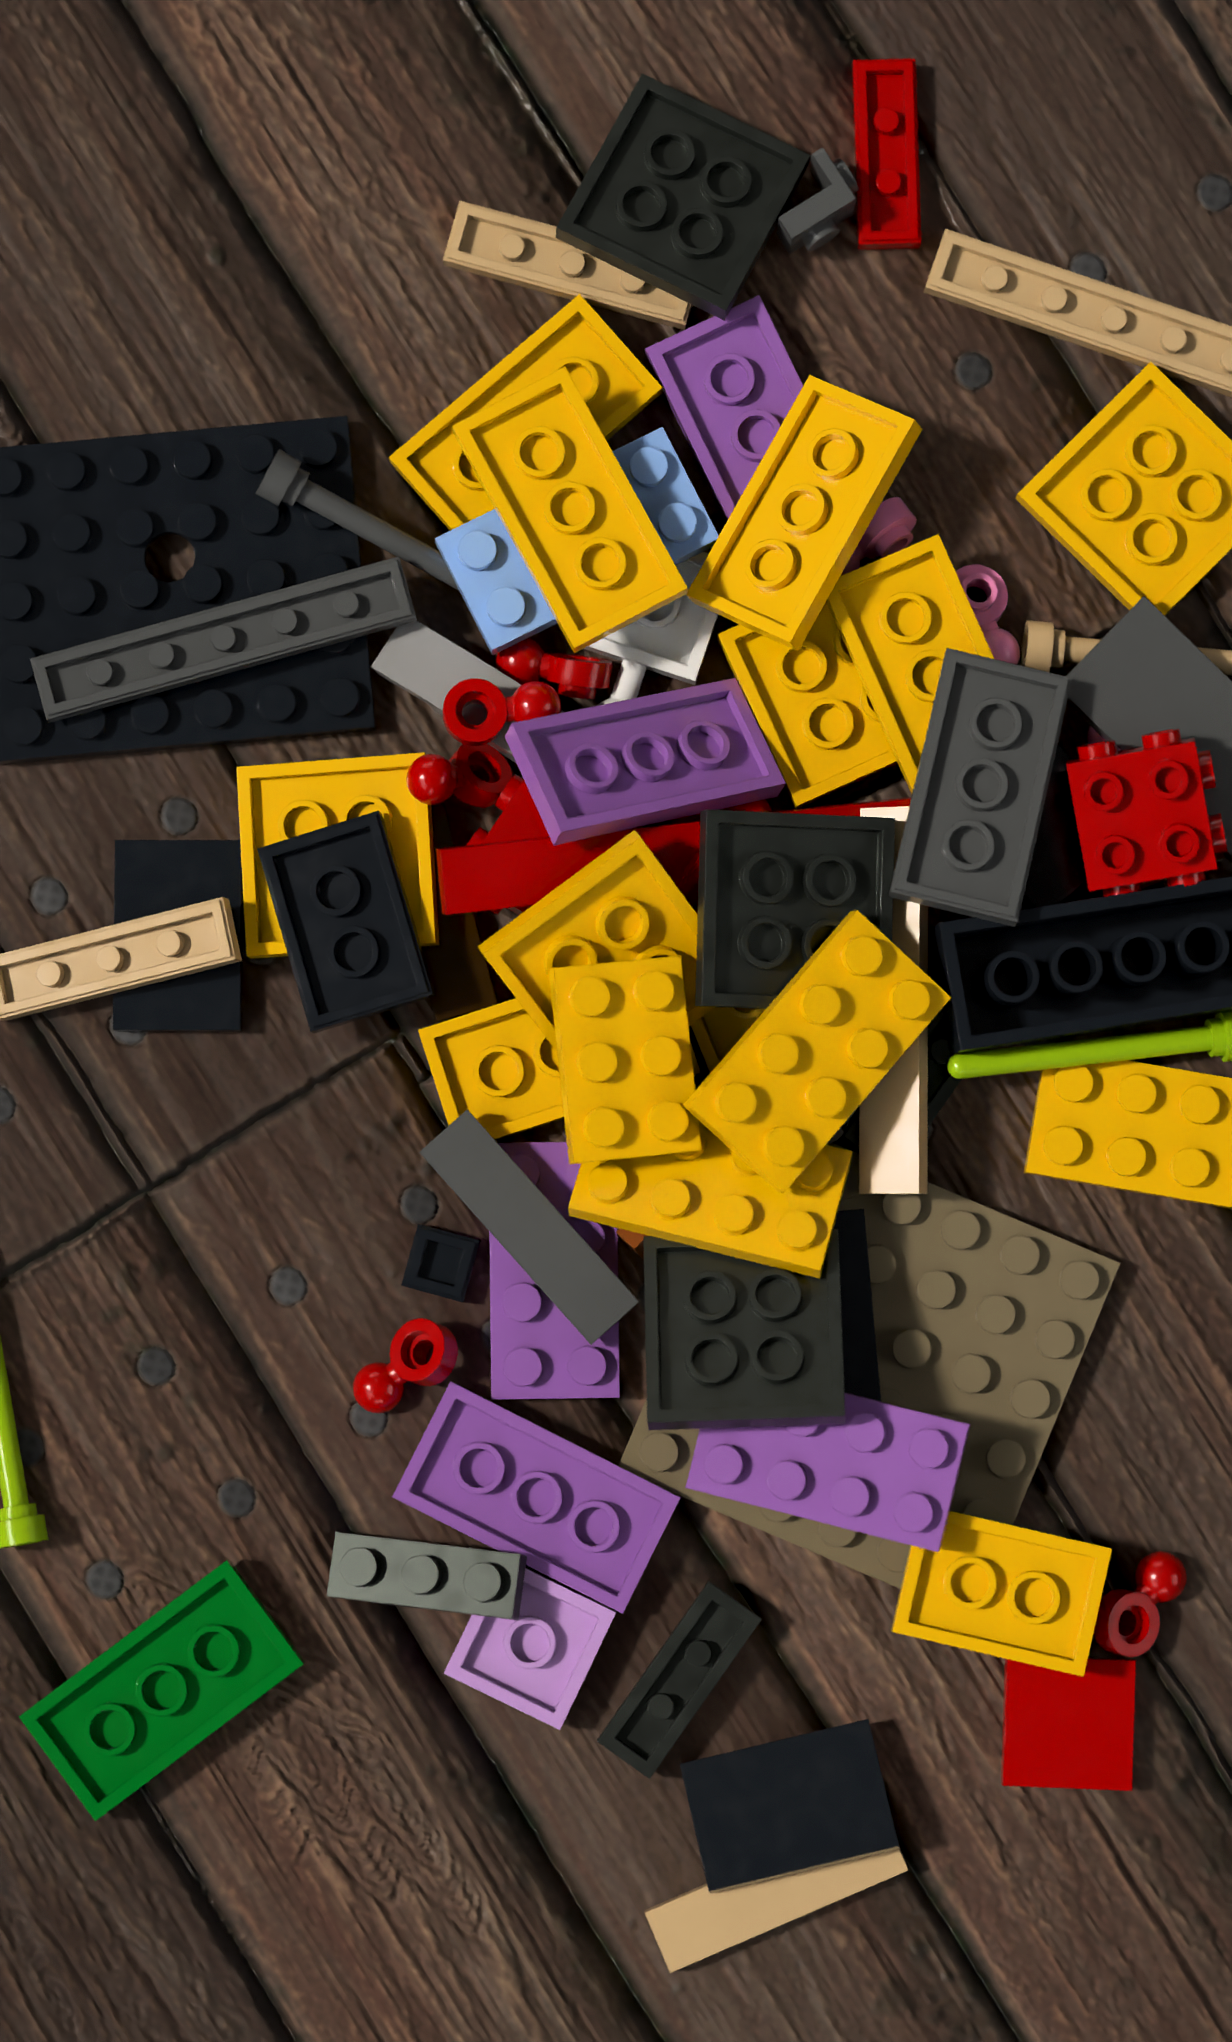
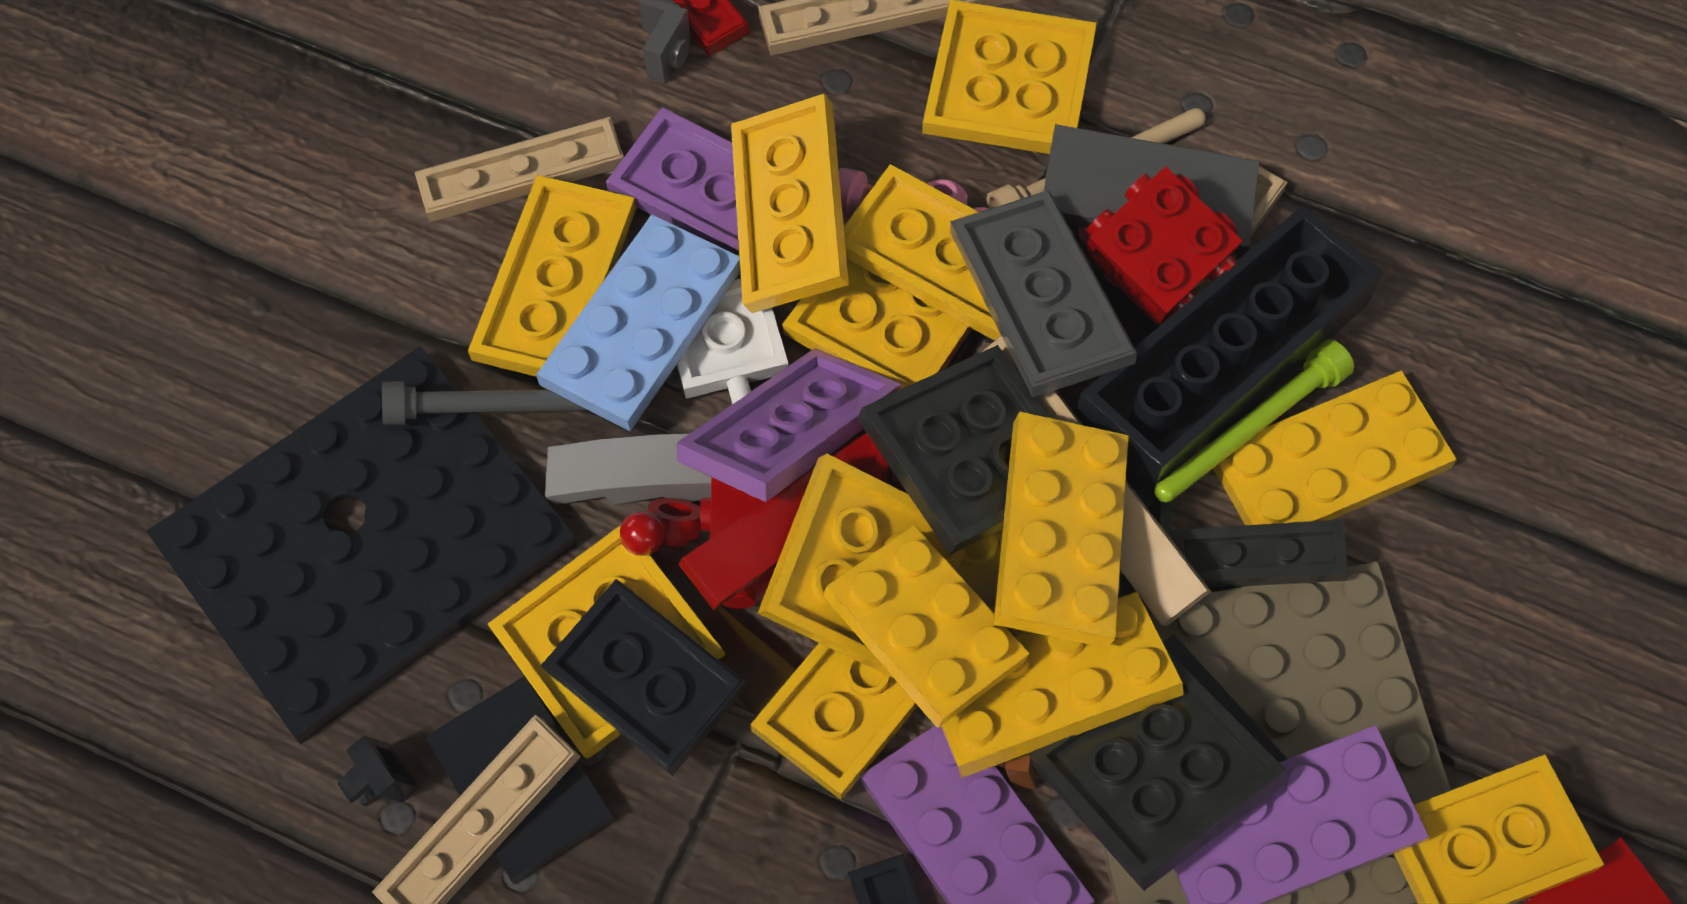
camera: 35 degrees left, 20 degrees down
dark grey tile [30,557,417,723] -> none
dark grey tile [419,1110,639,1345] -> none
red plate [443,678,561,746] -> none
yellow plate [452,367,688,653] -> none
red plate [496,638,613,699] -> none
pearl dark grey plate [556,73,811,321] -> none
red plate [1094,1551,1187,1657] -> none
none -> black tile [337,736,419,806]
none -> pearl dark grey plate [1172,520,1348,588]

